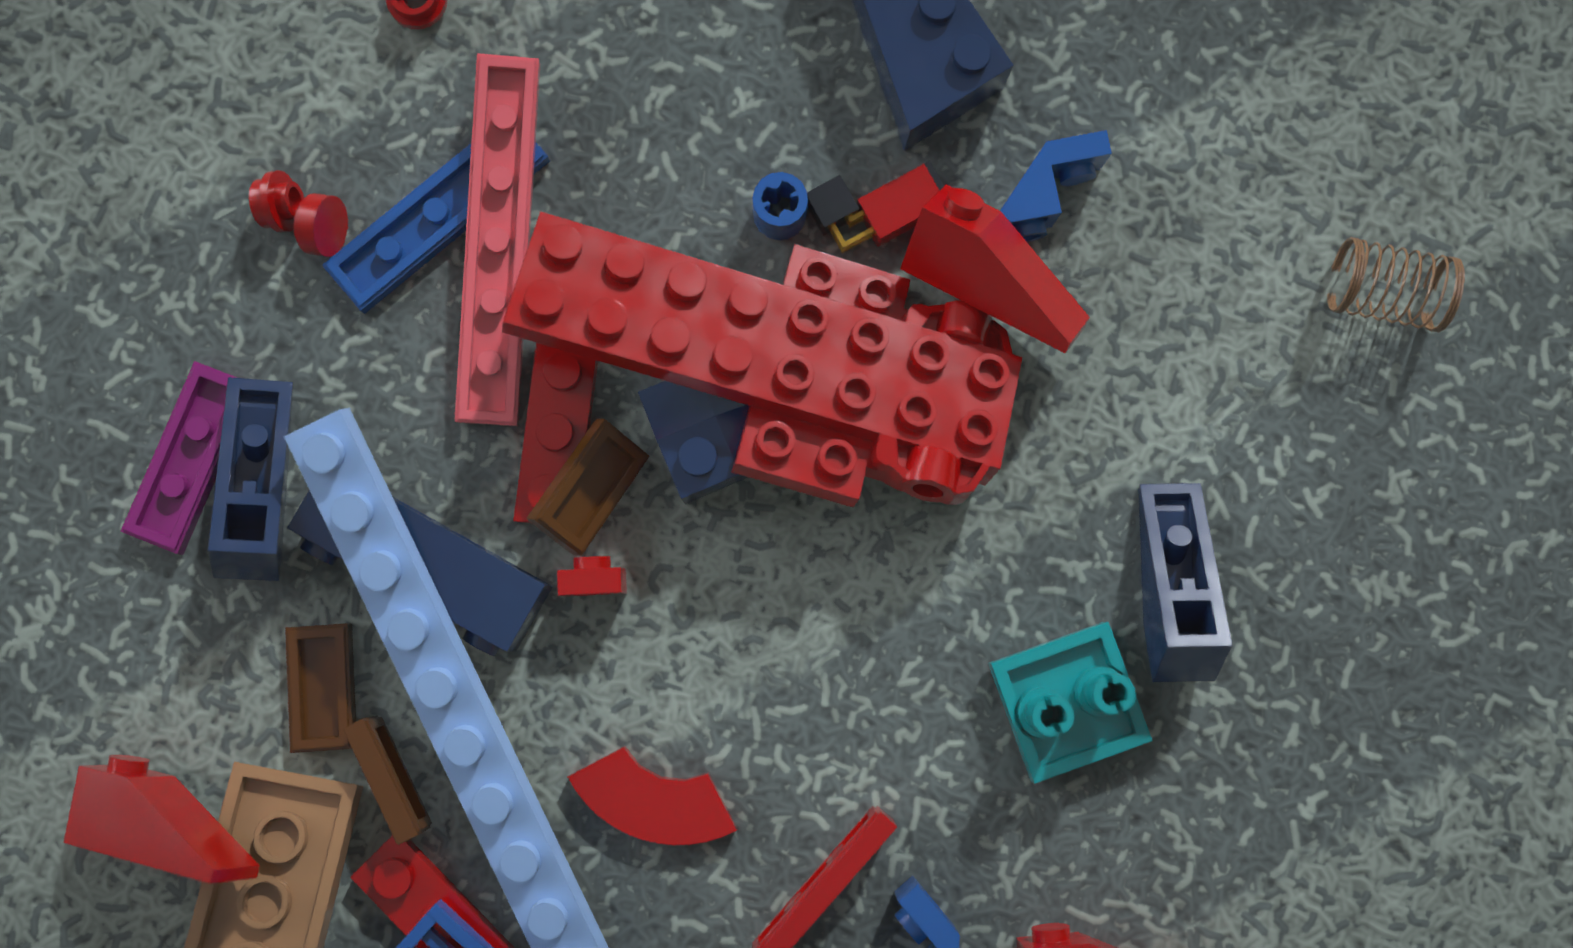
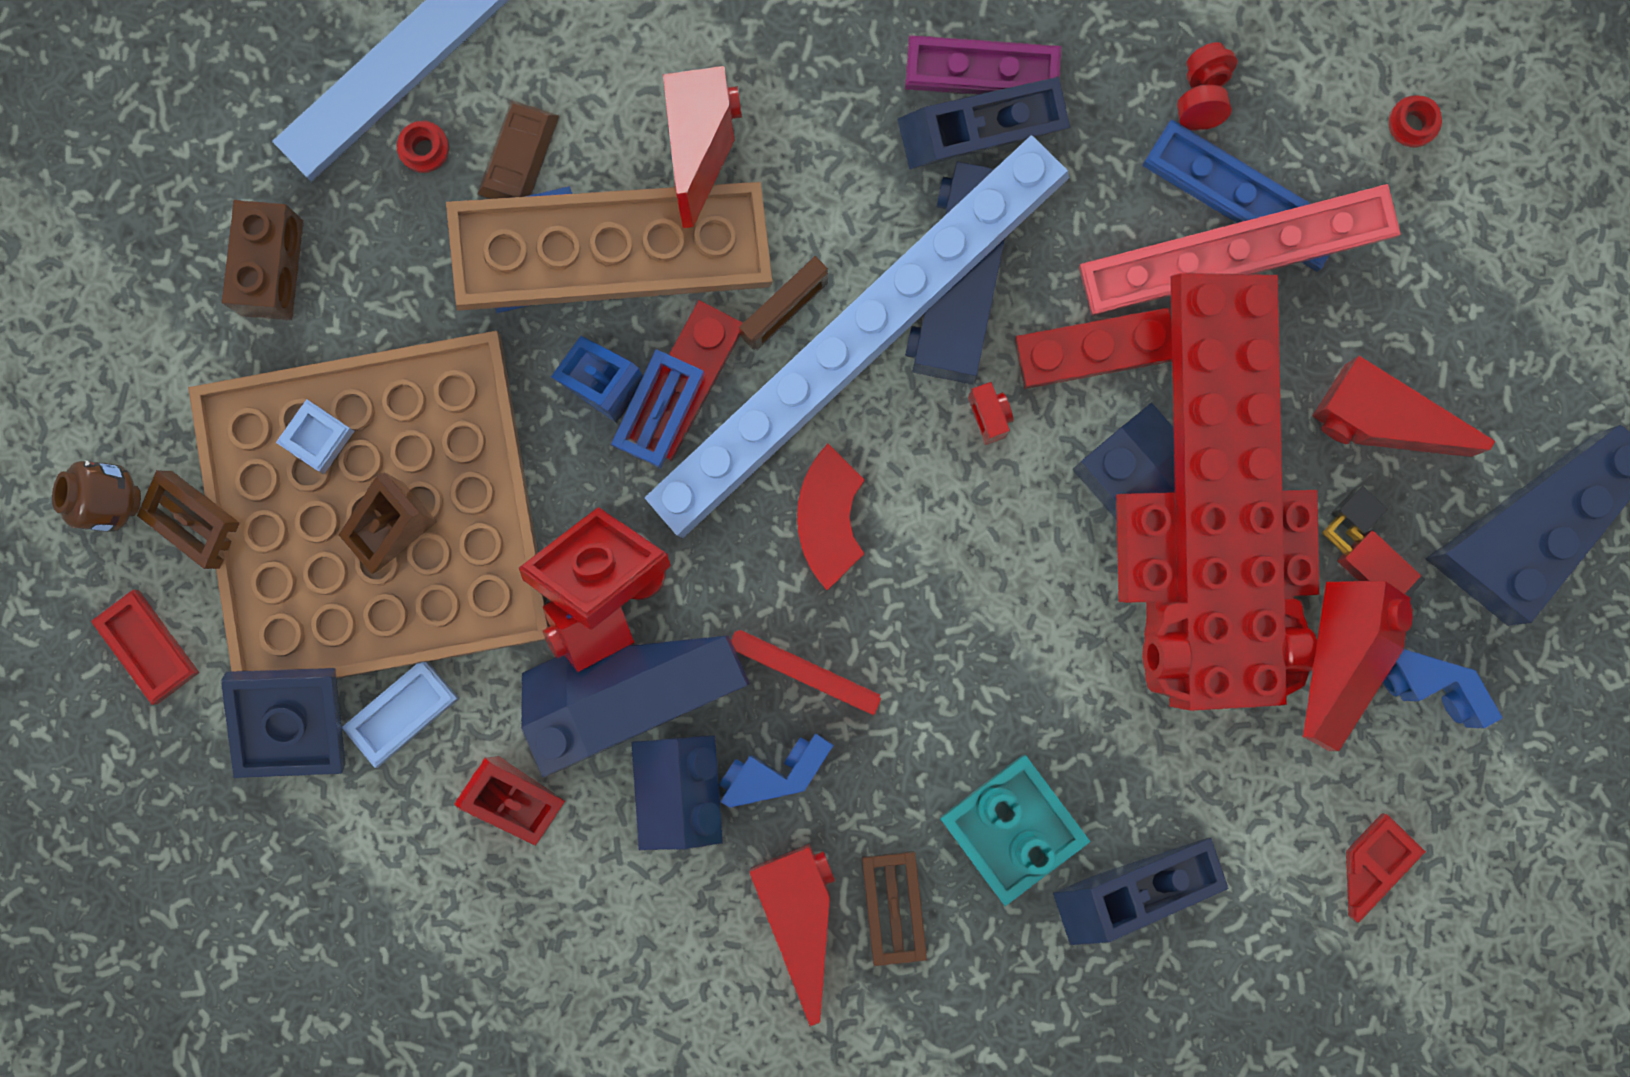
camera: 80 degrees right, 0 degrees up
reddish brown tile [285,623,356,753] -> none
reddish brown tile [526,419,650,556] -> none
blue gear [752,172,808,240] -> none
medium nougat piece [1327,237,1465,333] -> none
none -> reddish brown tile [862,851,927,966]
none -> red slope [1312,356,1496,457]
none -> red tile [1346,813,1426,923]

